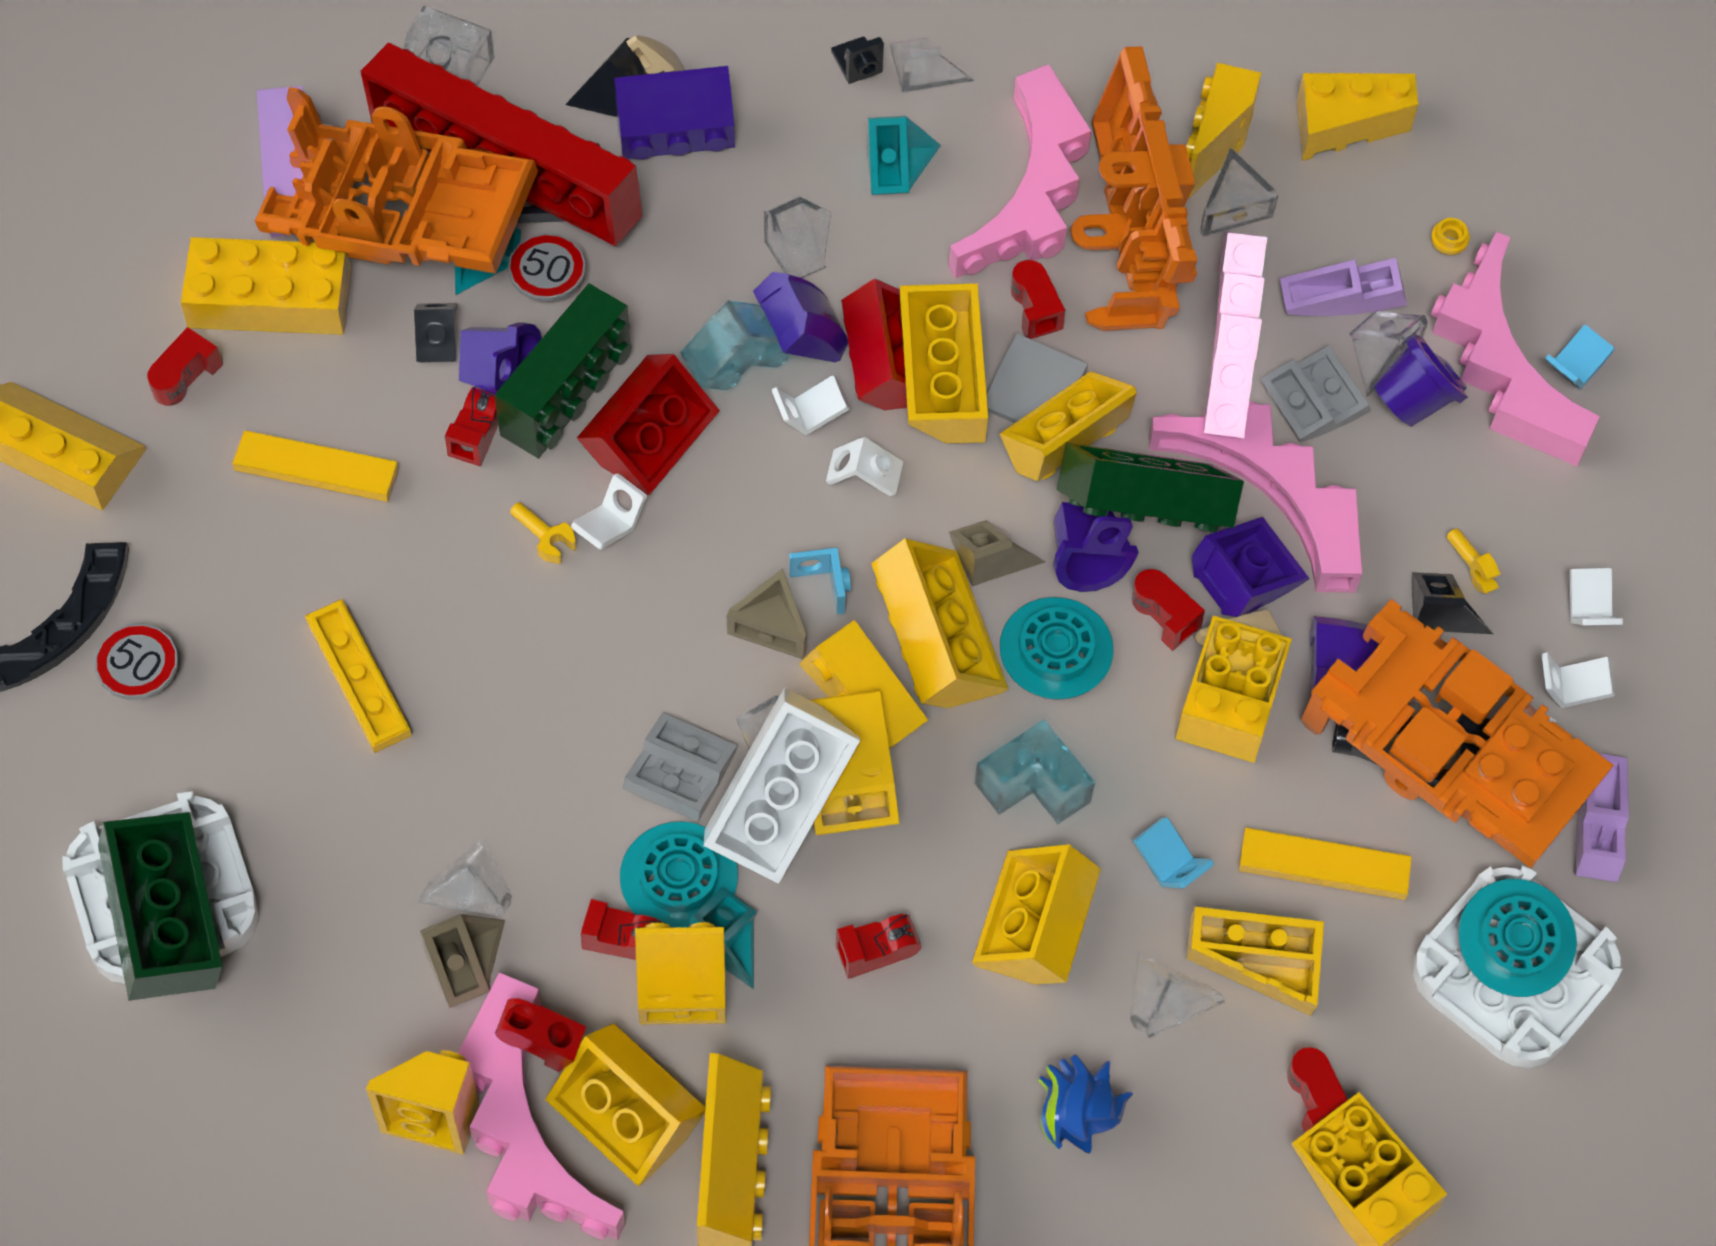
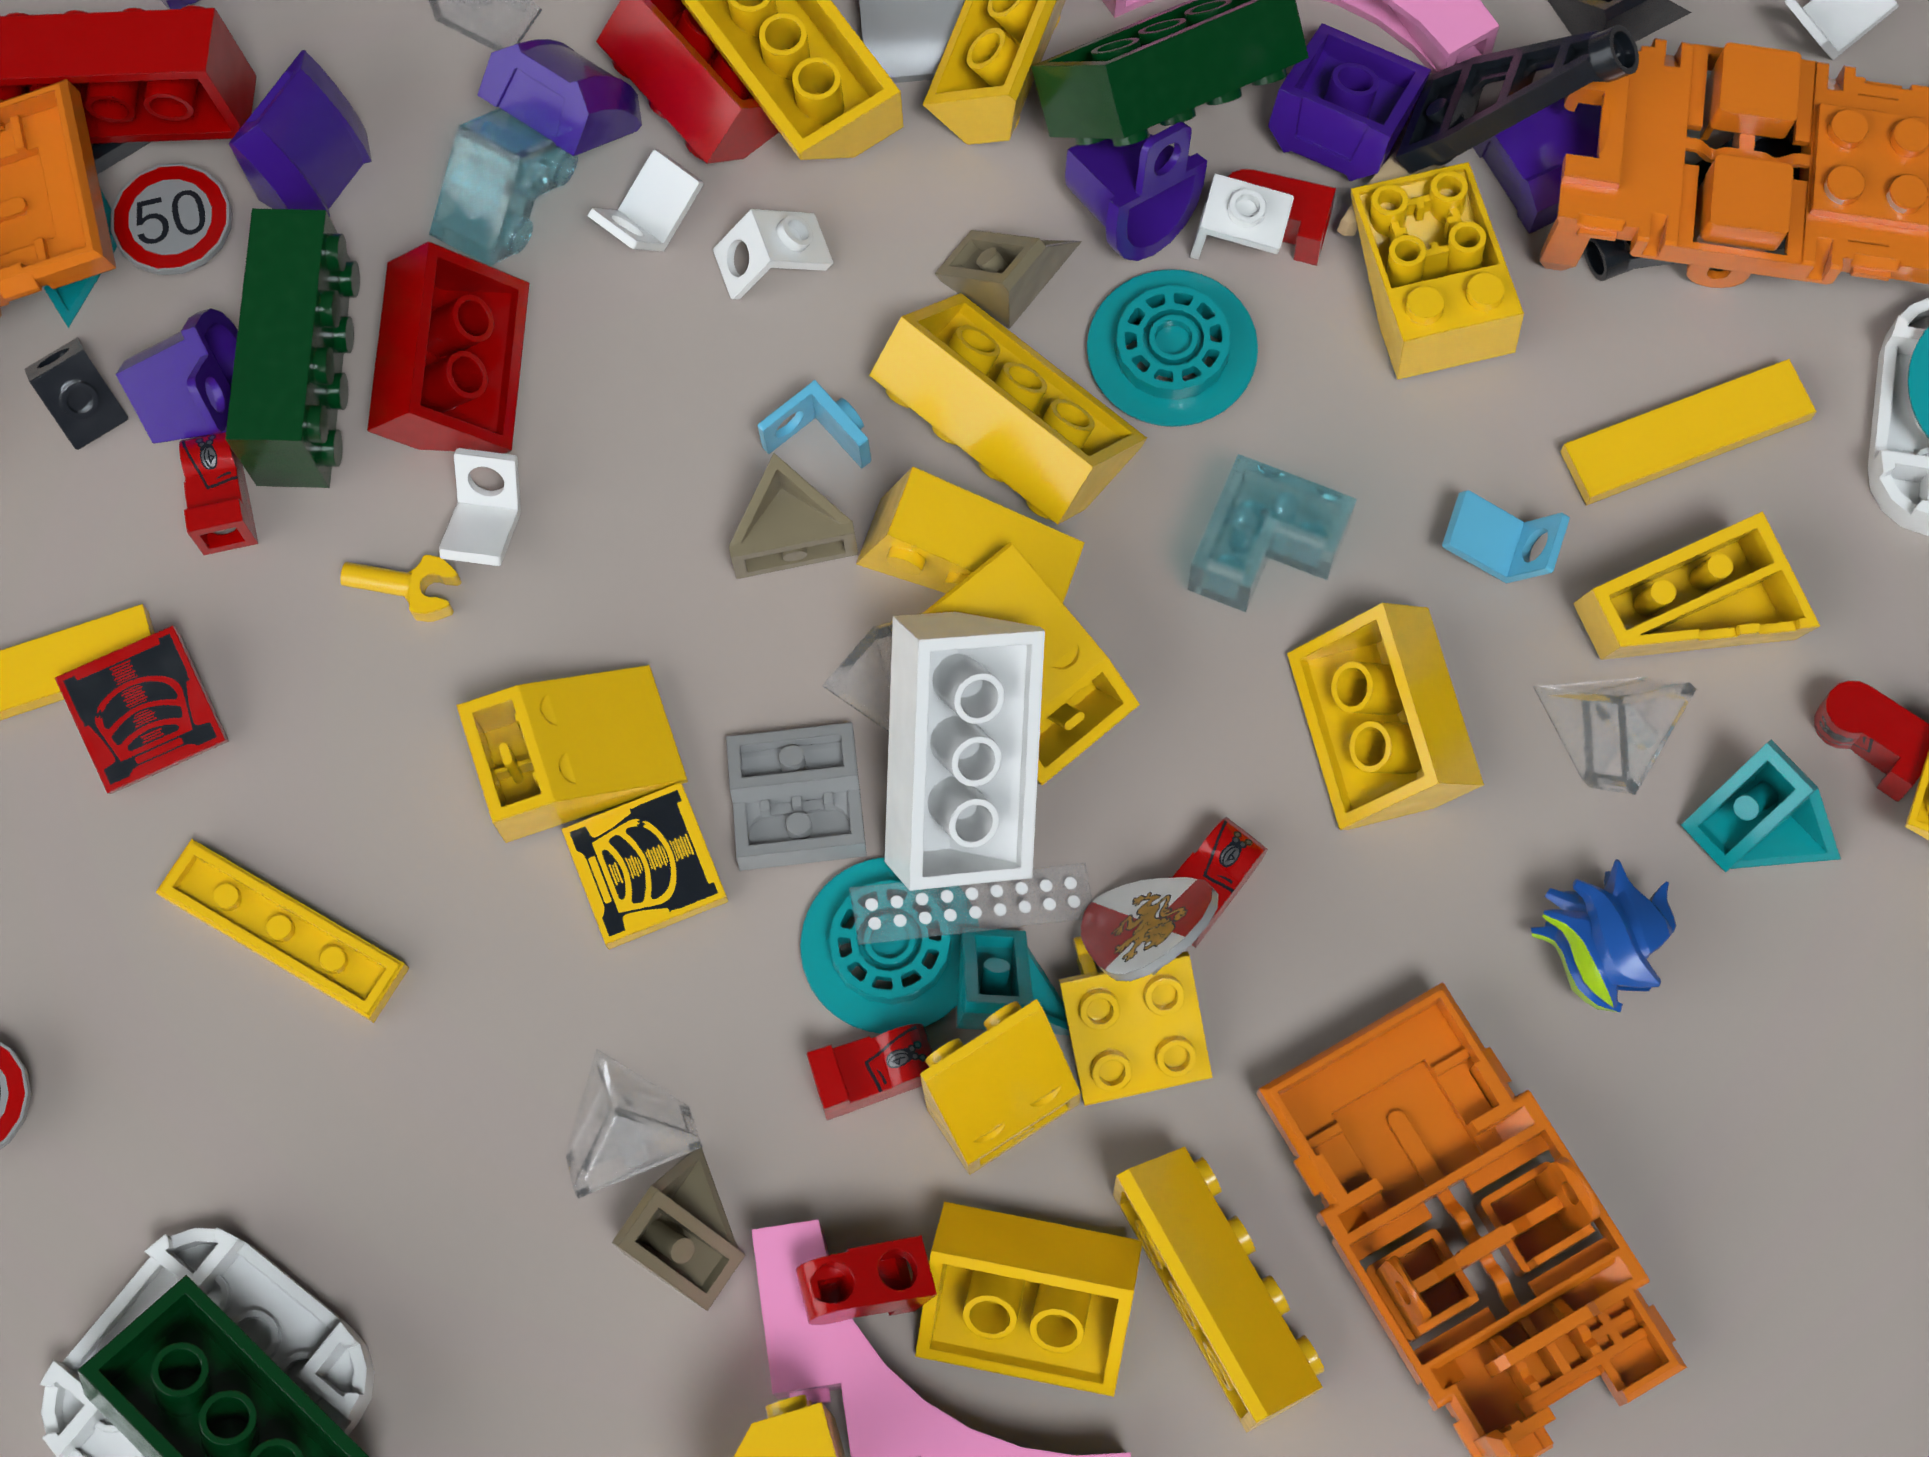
camera: 25 degrees left, 10 degrees up
none -> tile [55,625,229,794]
none -> dark purple slope [228,50,372,217]
none -> yellow slope [456,665,688,843]
none -> tile [561,782,729,950]
none -> clear sticker [849,863,1093,945]
none -> yellow plate [1058,936,1213,1106]
none -> shield [1081,877,1219,981]
none -> white bracket [1190,173,1294,260]
none -> black plate [1396,25,1639,174]
none -> teal slope [1681,739,1841,872]

